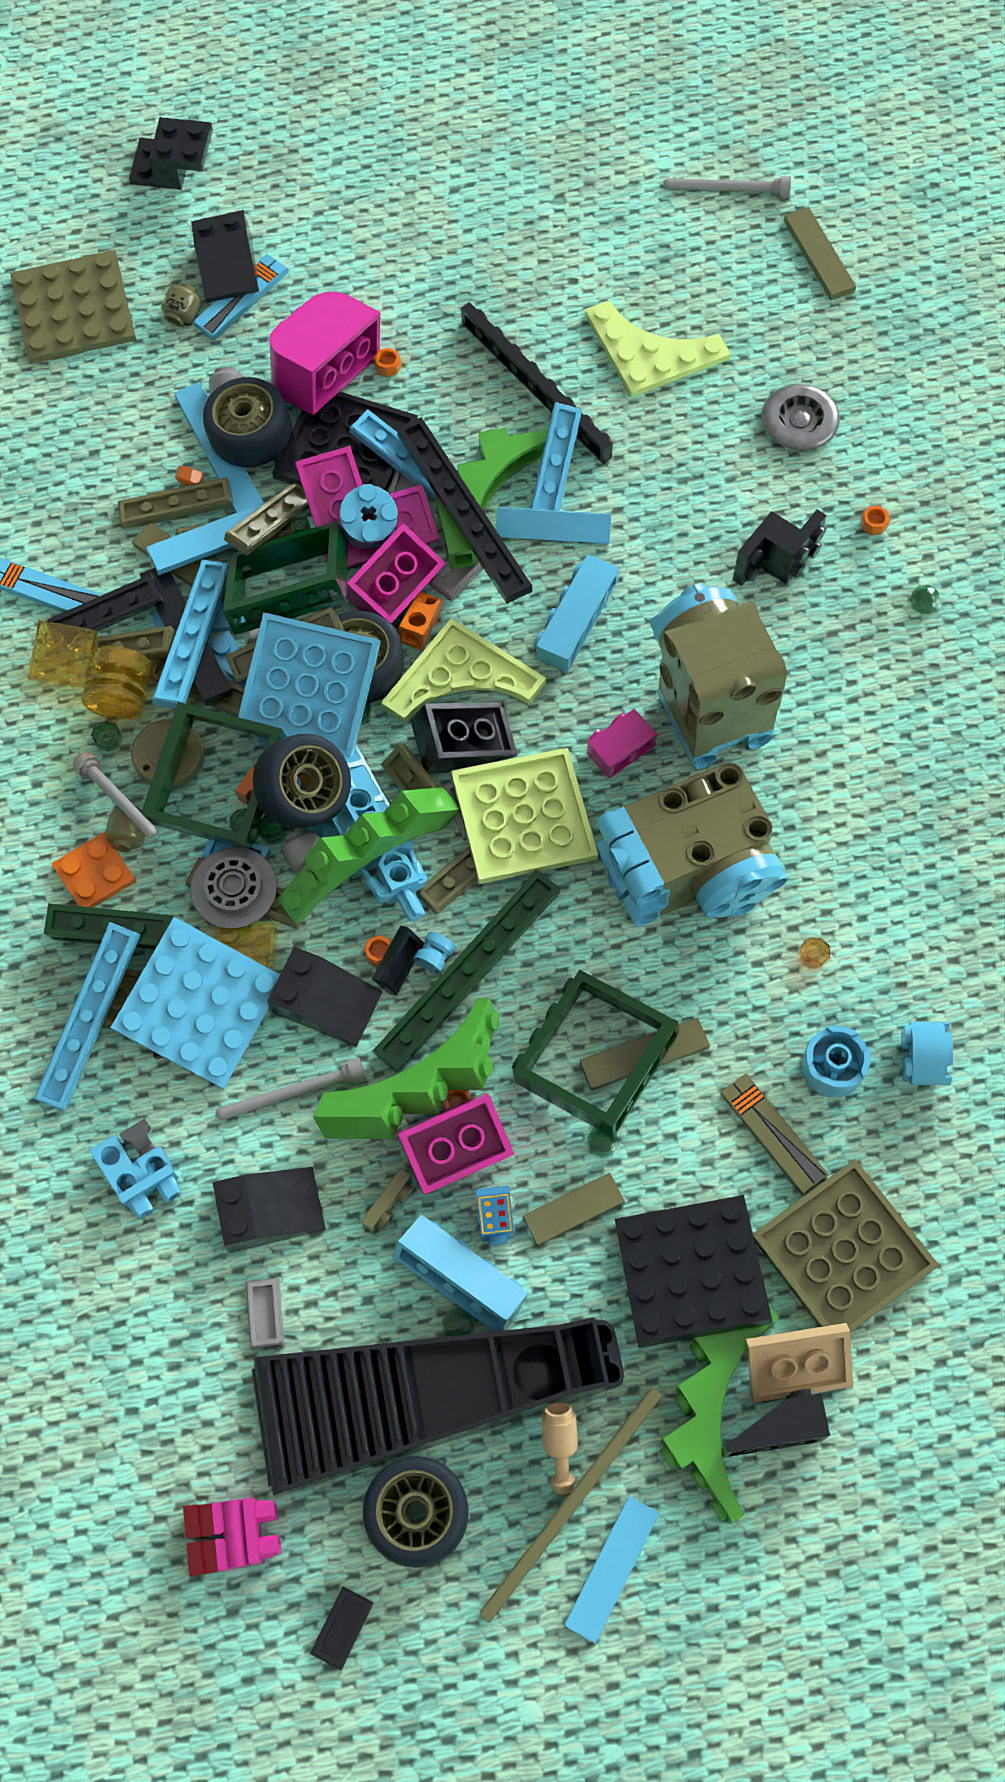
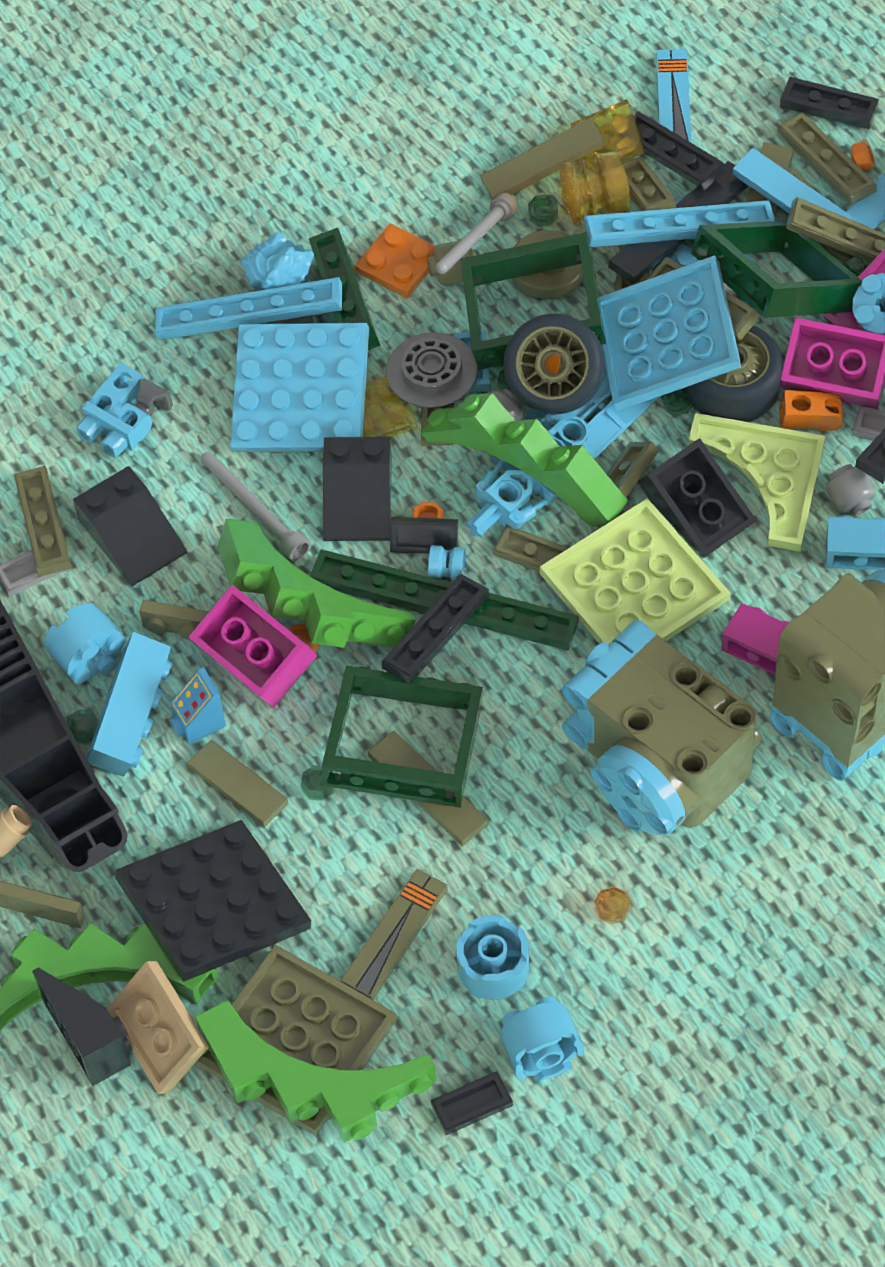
camera: 70 degrees right, 10 degrees down
none -> olive tile [14,466,72,577]
none -> medium azure brick [44,603,126,685]
none -> bright green arch [195,1000,437,1143]
none -> medium azure hair [240,232,314,291]
none -> black tile [382,574,489,685]
none -> black tile [430,1071,513,1136]
none -> olive tile [480,118,606,199]
none -> black plate [780,77,879,130]
none -> light grey head [826,464,876,516]

